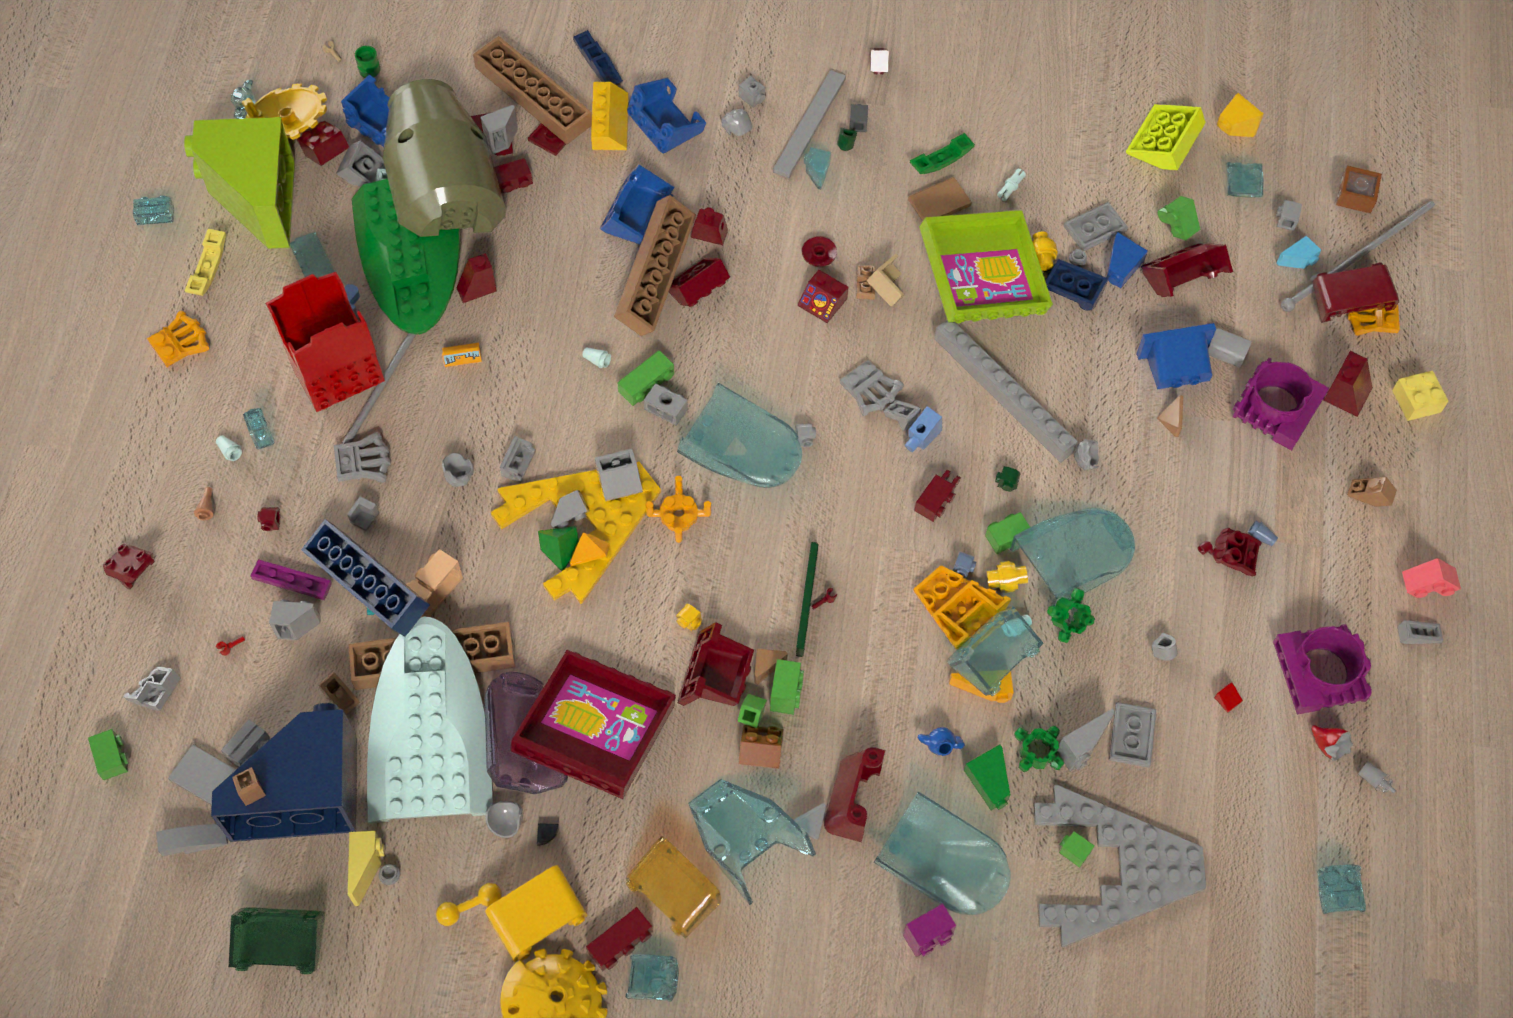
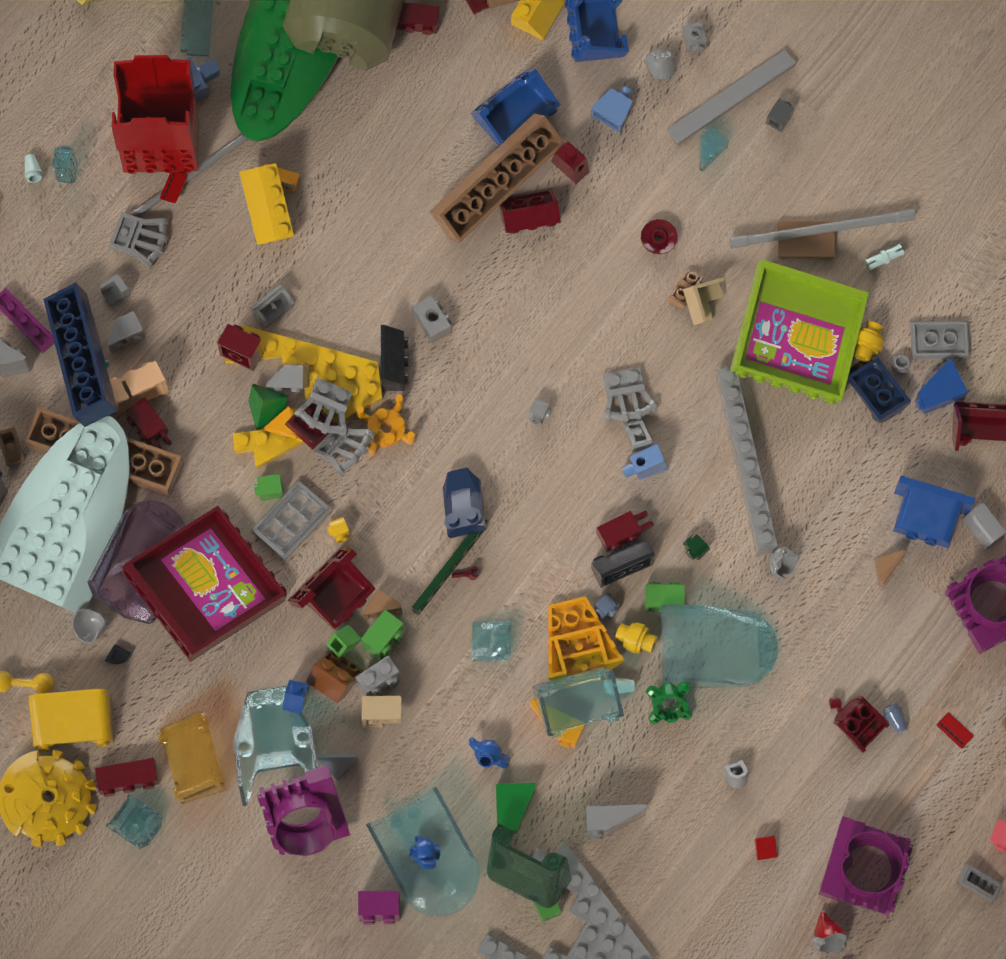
camera: 30 degrees right, 10 degrees up
light orange plate [147,310,209,367] -> none
dark red plate [257,507,281,531] -> none
light grey hair [442,453,474,487] -> none
dark red slope [456,253,497,303] -> none
light aqua cone [583,347,611,368] -> none
light grey slope [595,449,643,501] -> none
bright green brick [617,351,674,406] -> none
clear light blue windscreen [677,382,802,488] -> none
dark red slope [798,269,849,324] -> none
dark red windscreen [824,747,886,843] -> none
dark green plate [837,128,857,151] -> none
slope [870,48,889,75] -> none
green slope [910,133,975,174] -> none
green piece [1014,725,1065,772] -> none
light grey tile [1109,702,1157,768] -> none
none -> light grey slope [107,311,145,352]
none -> dark red hinge [126,397,172,449]
none -> red sticker [160,172,187,204]
none -> dark red brick [217,324,264,371]
none -> yellow slope [239,163,294,245]
none -> clear piece [251,481,332,560]
none -> bright green brick [254,474,283,501]
none -> magenta hose [257,765,350,856]
none -> blue slope [282,680,310,714]
none -> dark red tile [285,403,338,450]
none -> light grey plate [294,377,352,436]
none -> light grey plate [314,422,375,476]
none -> light grey brick [355,656,400,696]
none -> tan panel [362,696,402,728]
none -> black slope [381,325,408,391]
none -> blue piece [409,836,440,869]
none -> dark blue slope [443,468,487,538]
none -> clear light blue slope [472,620,511,662]
none -> clear green windscreen [486,824,572,908]
none -> medium blue torso [591,86,633,133]
none -> black slope [591,540,655,588]
none -> light grey piece [729,209,915,249]
none -> red sticker [937,713,974,749]

